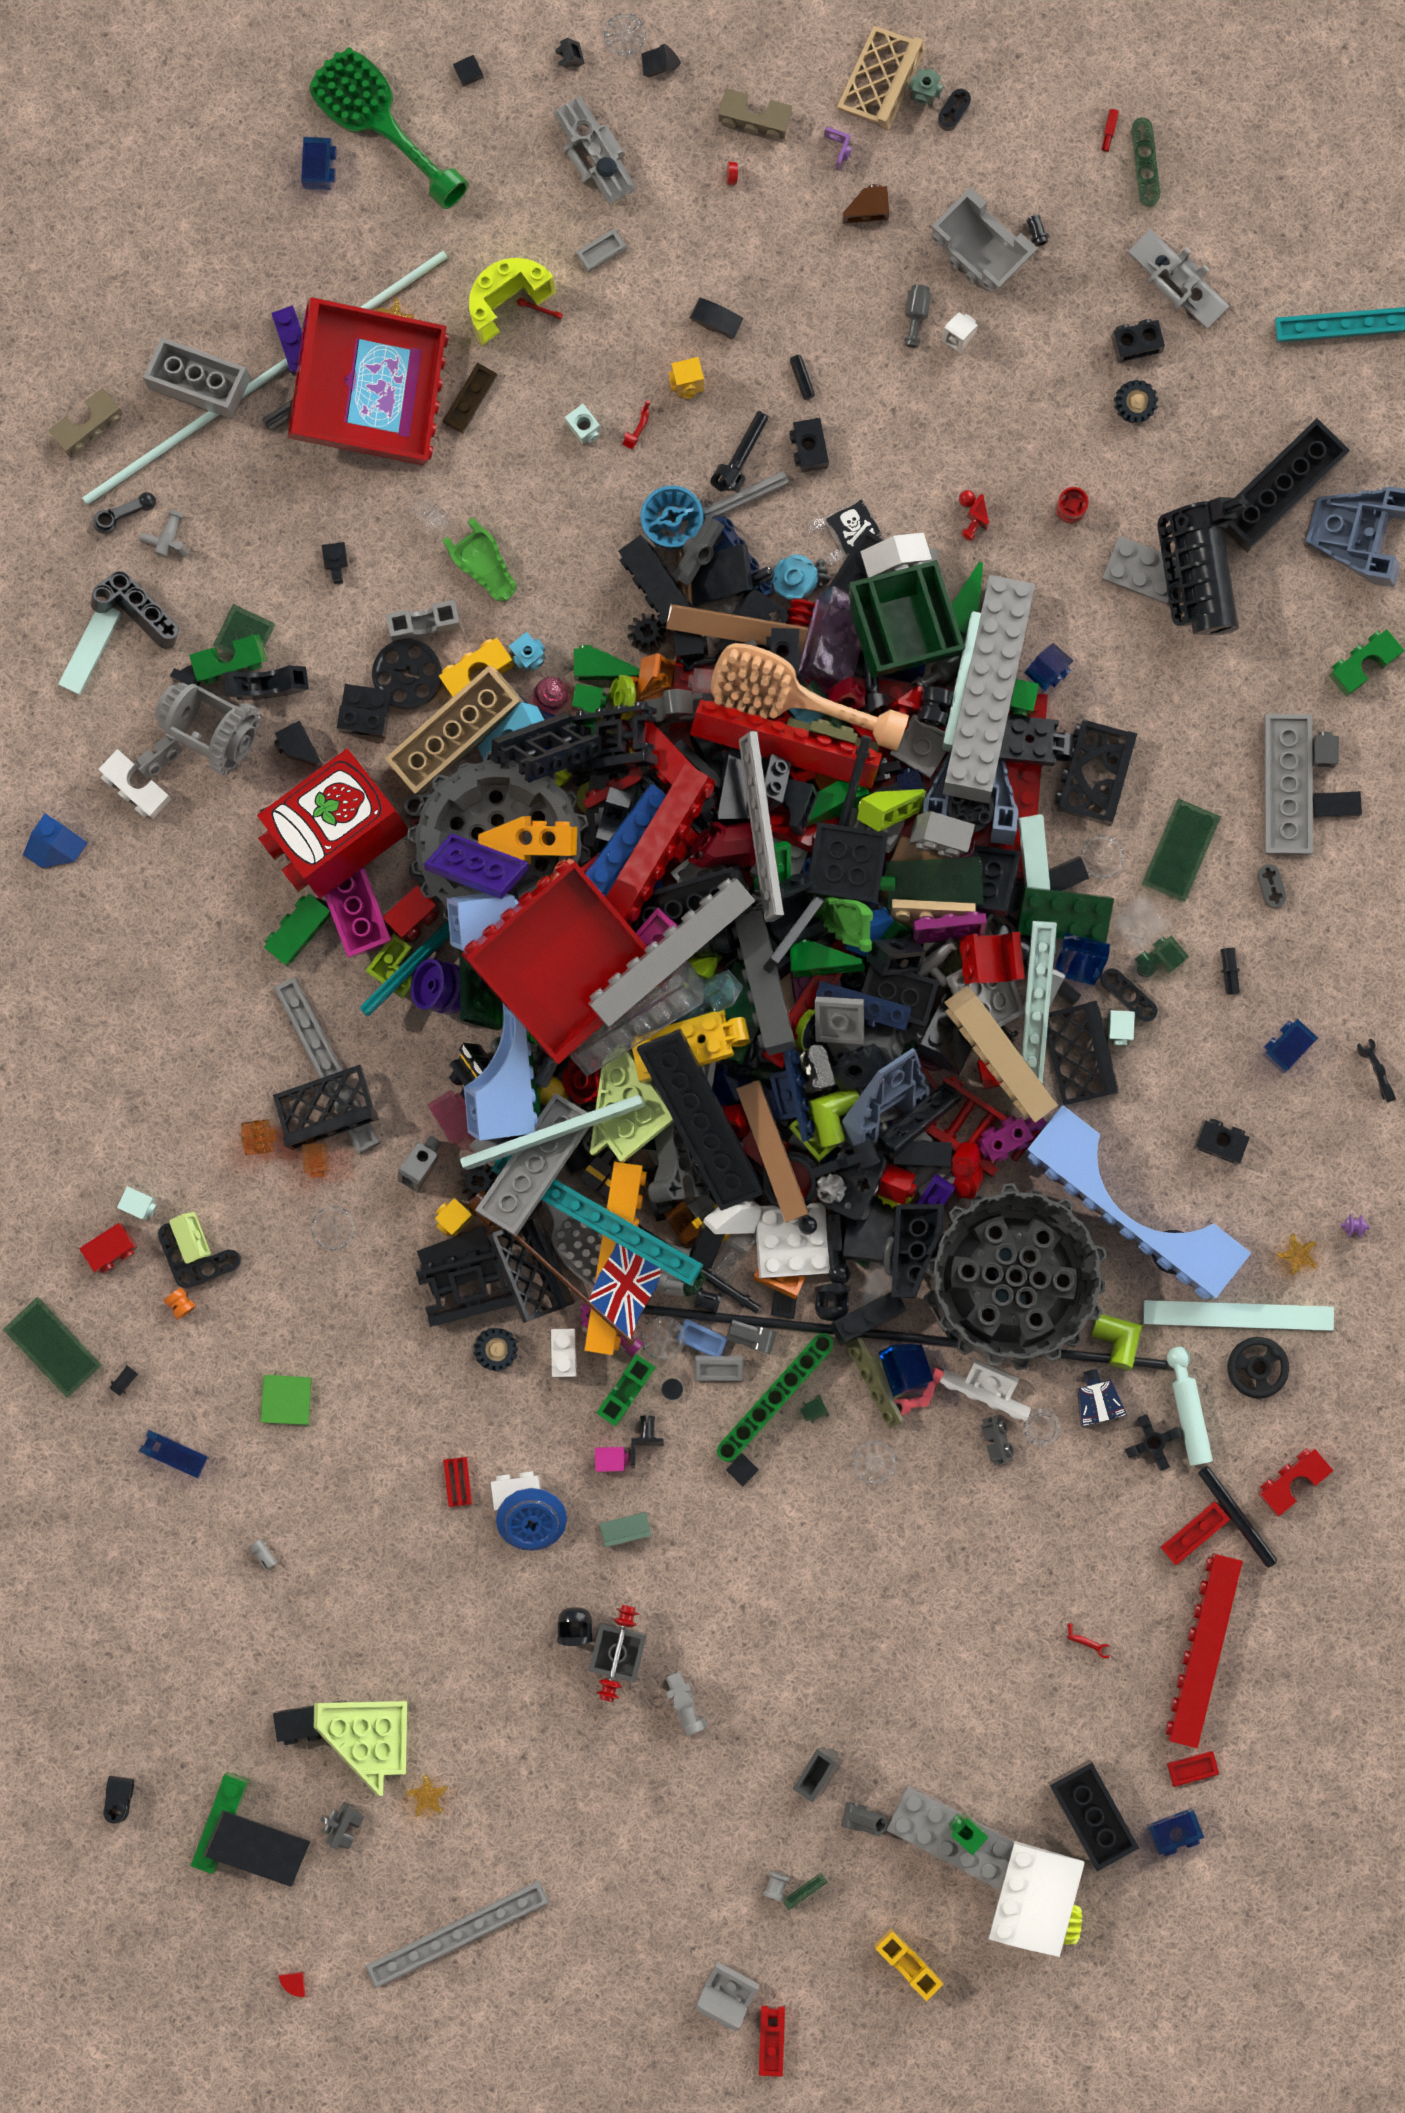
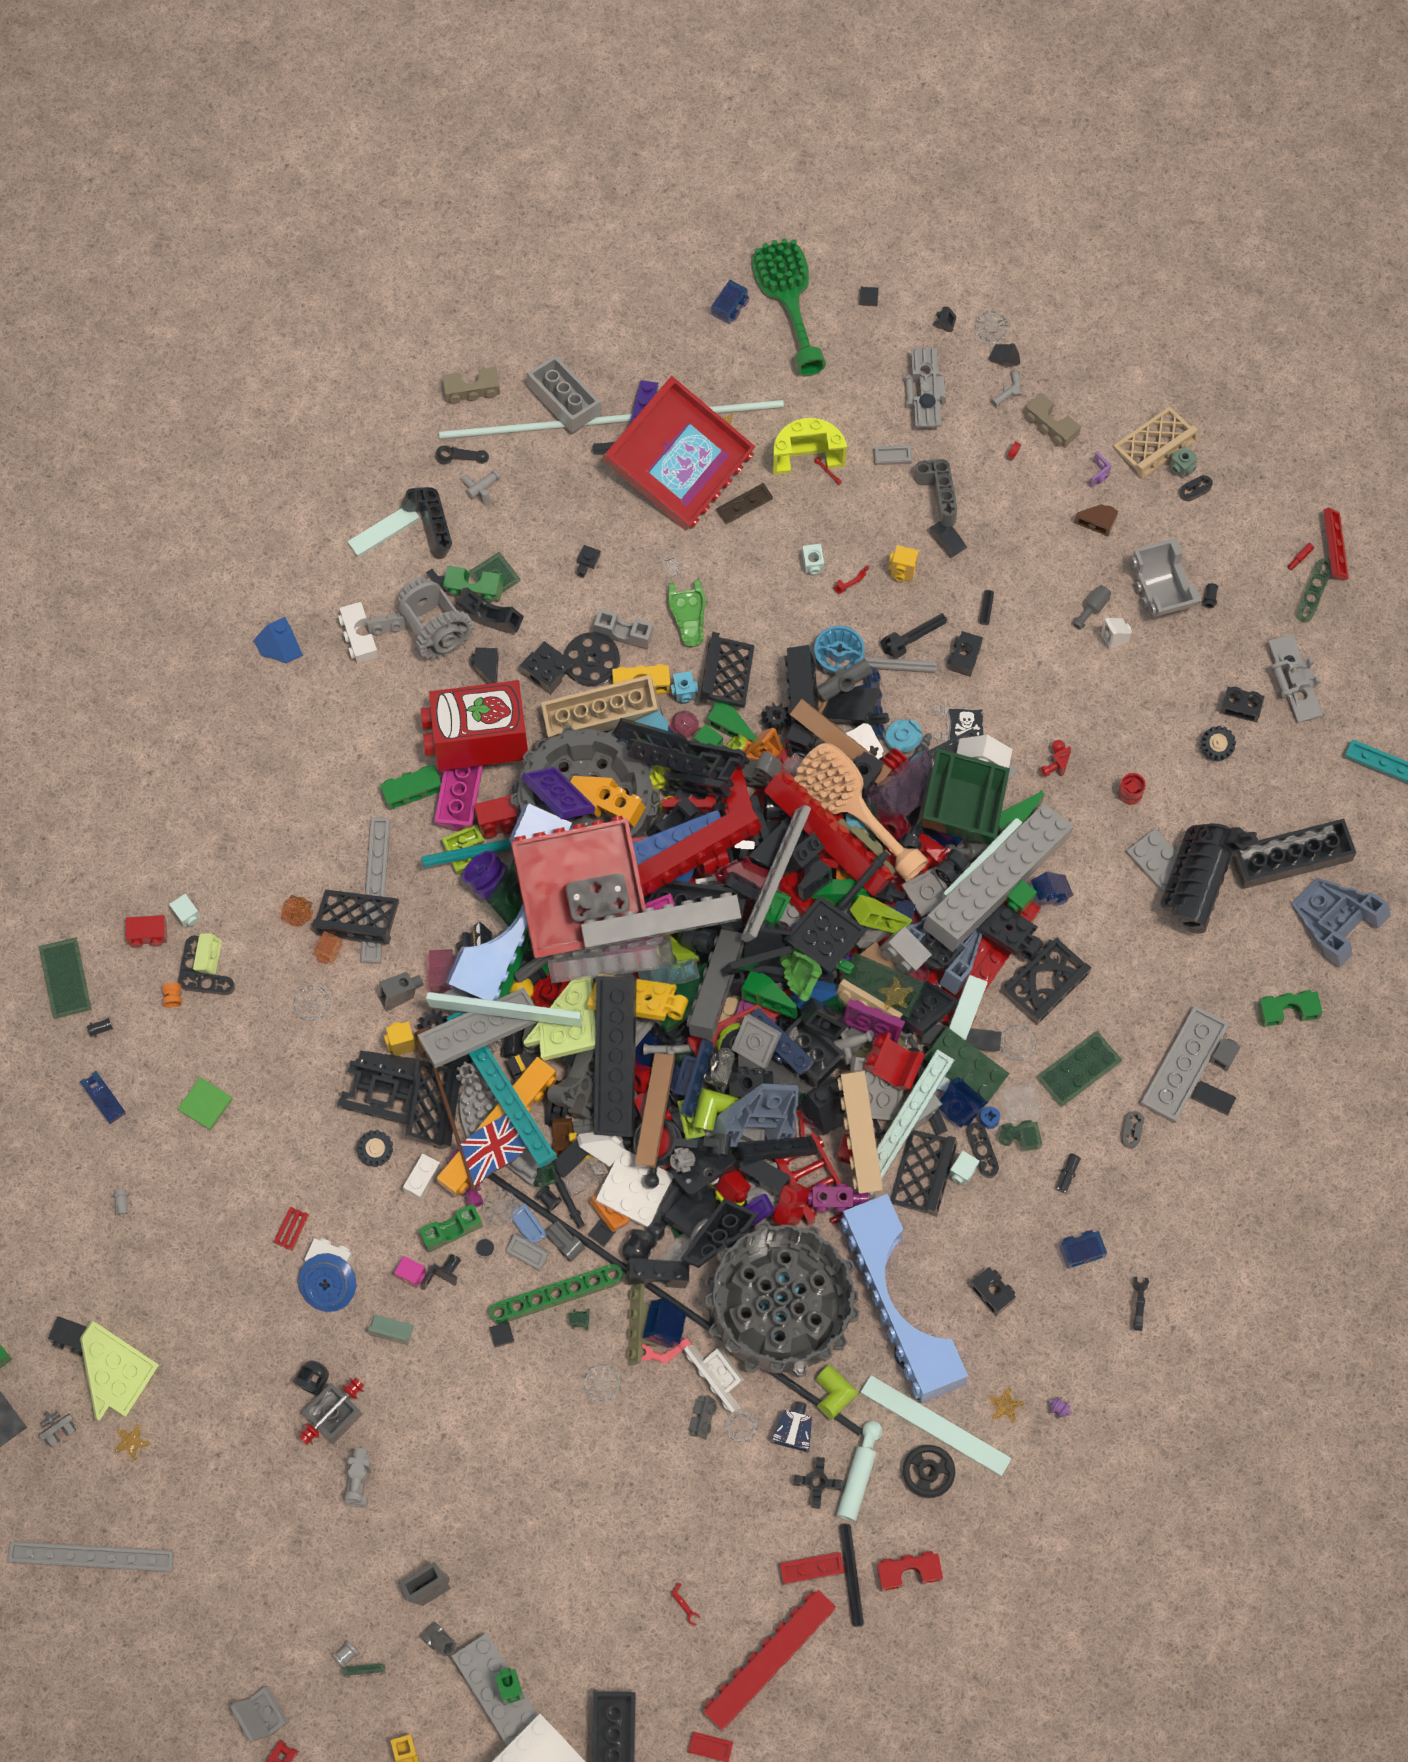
camera: 25 degrees right, 15 degrees down
none -> light grey gear [456,1062,480,1087]
none -> axle [565,873,630,921]
none -> light grey piece [643,1043,692,1055]
none -> black fence [699,631,755,708]
none -> black beam [724,871,761,899]
none -> clear yellow animal [879,977,913,1010]
none -> dark grey beam [915,459,957,527]
none -> blue wheel [980,1106,1000,1129]
none -> light grey piece [990,370,1023,408]
none -> red tile [1324,507,1349,581]

